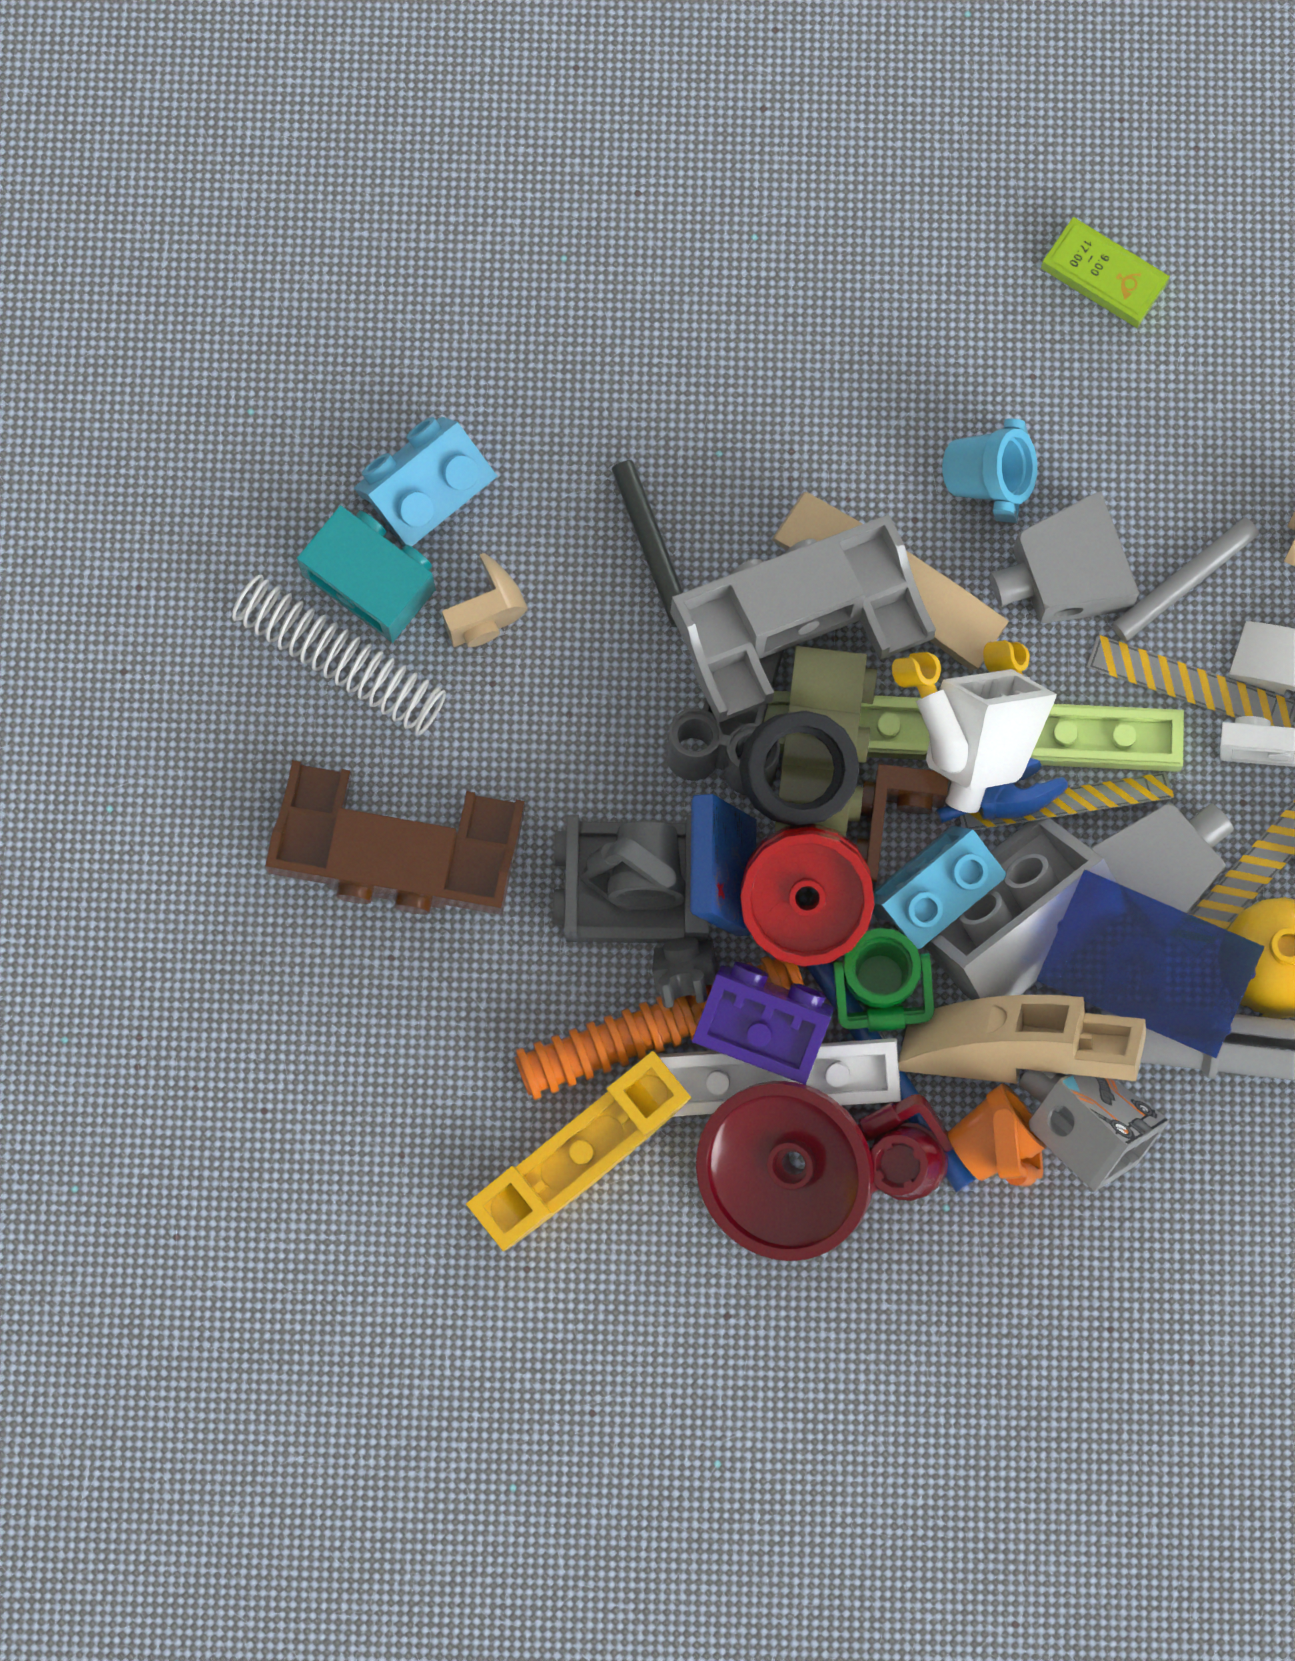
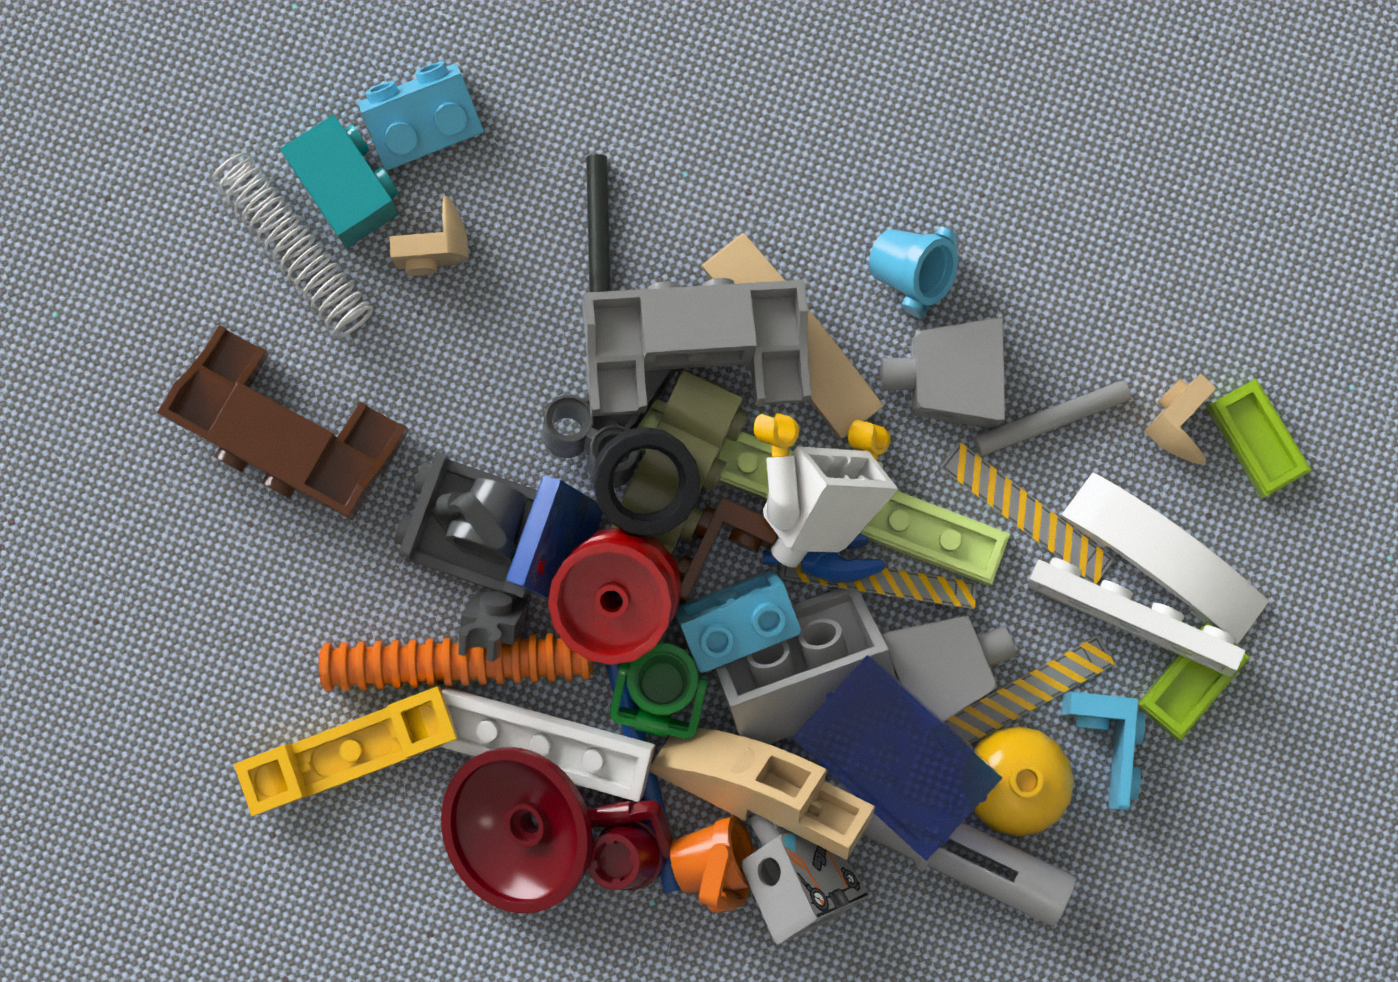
camera: 15 degrees right, 5 degrees up
dark purple bracket [692,962,834,1085] -> none
lime tile [1041,217,1170,328] -> none

